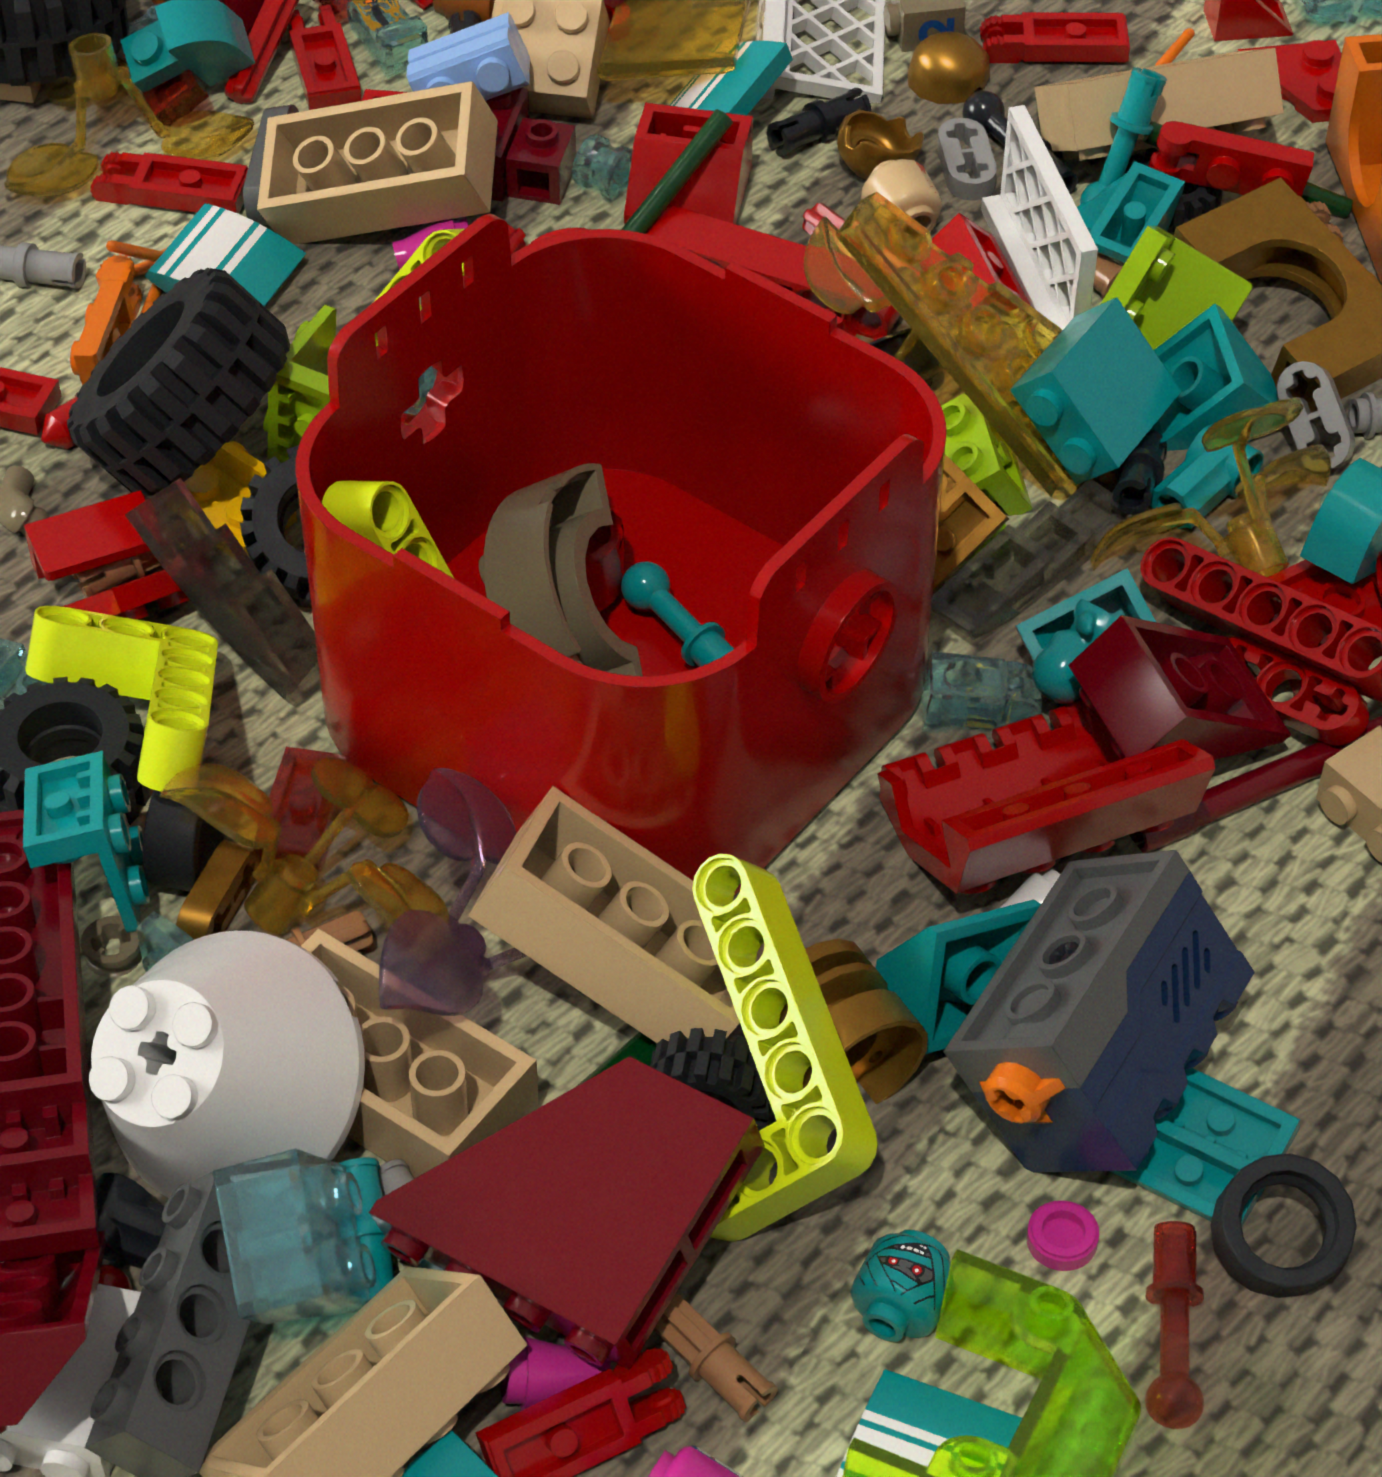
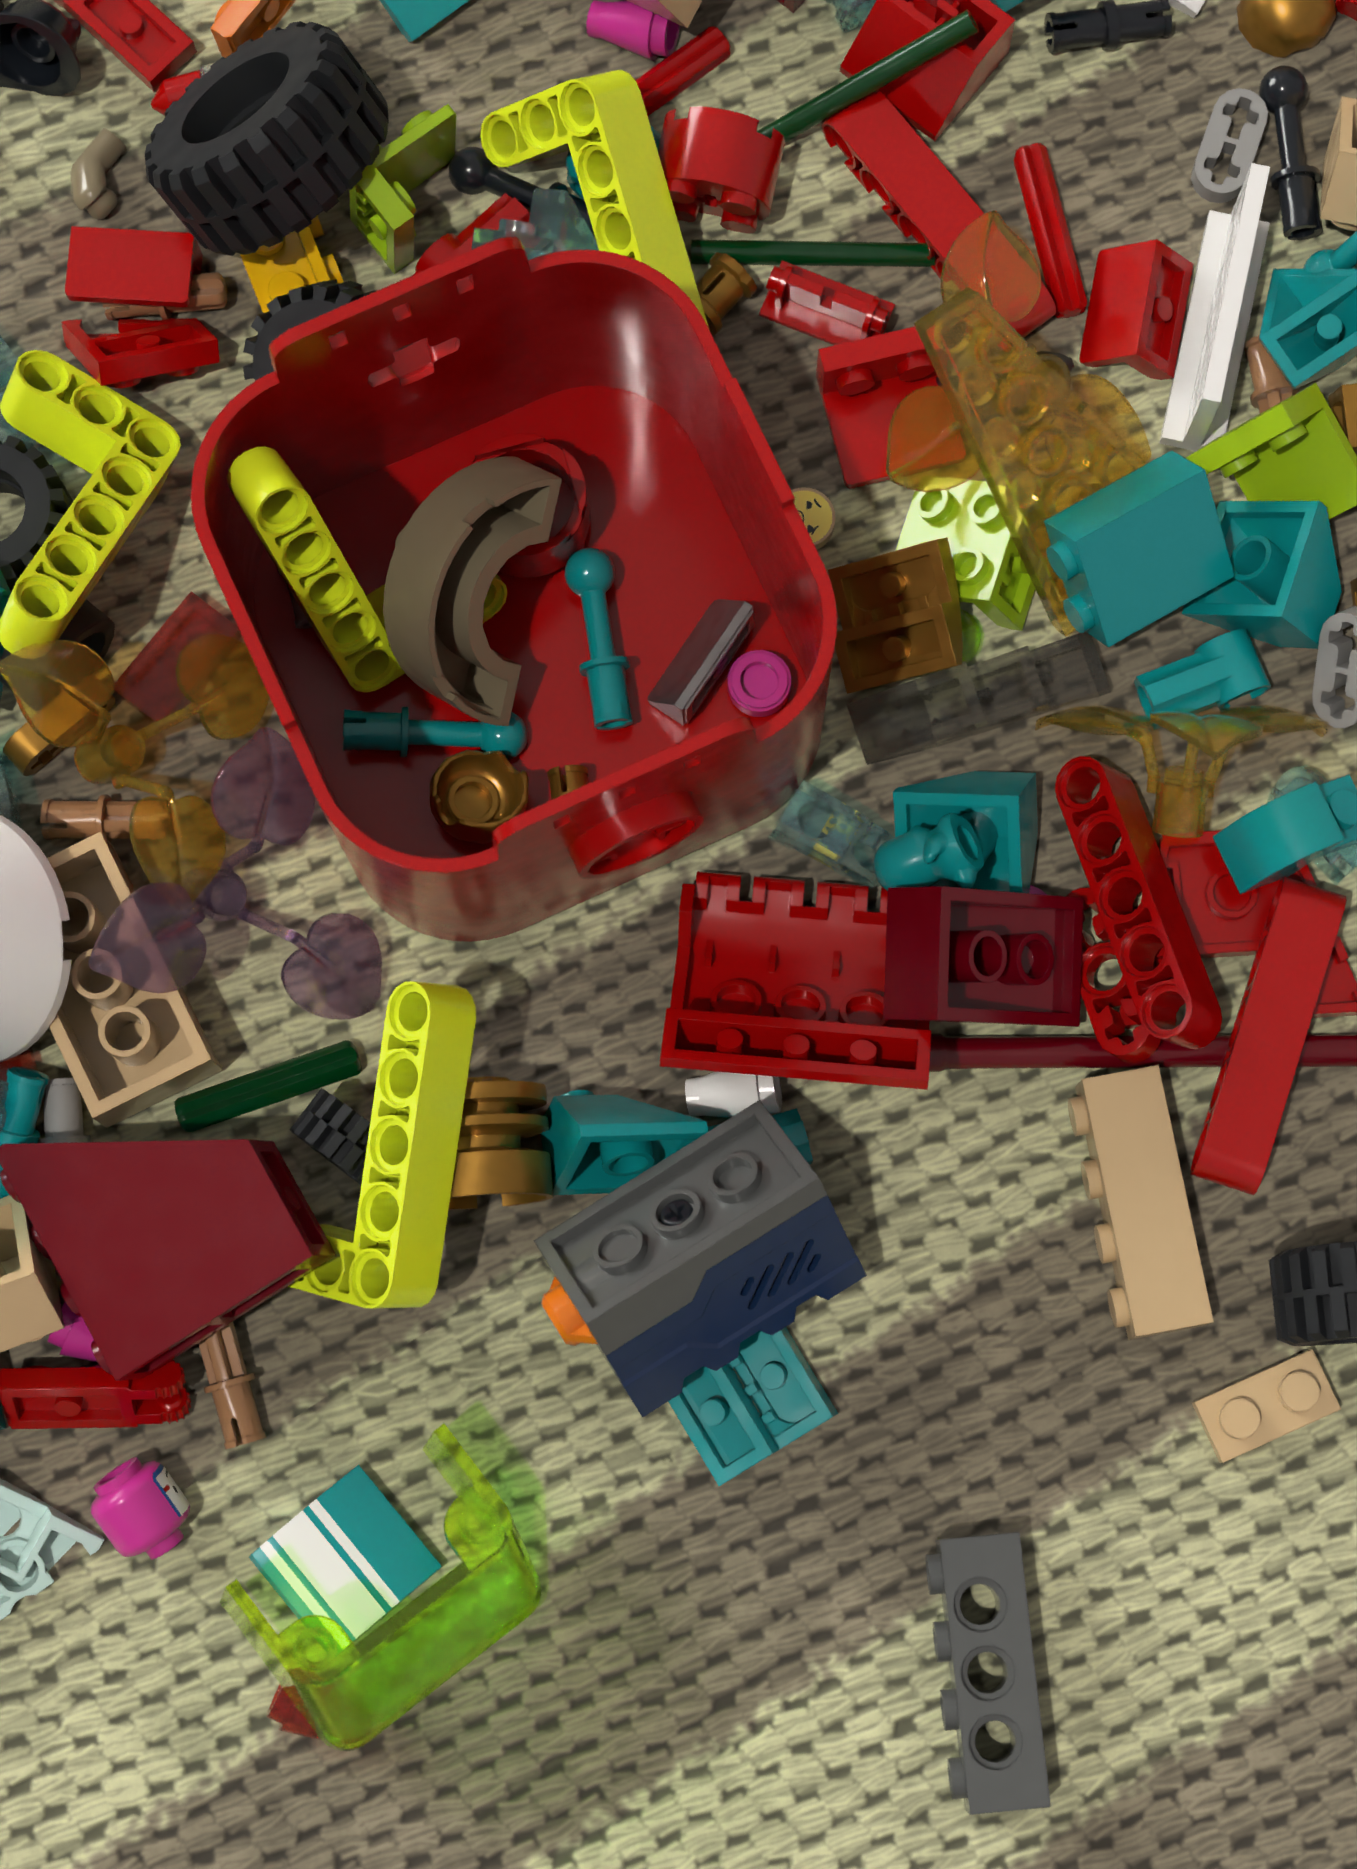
camera: 30 degrees right, 30 degrees up
clear smoke slope [125,478,321,706] -> none
tan brick [468,786,765,1043] -> none
pearl gold hair [837,110,924,180] -> none
teal head [850,1230,958,1342] -> none
tan head [861,159,942,243] -> none
dark pink tile [1026,1200,1099,1271] -> none
black pin [1112,429,1167,515] -> none
clear red pin [1145,1221,1204,1429] -> none
black tyre [1210,1153,1357,1298] -> none

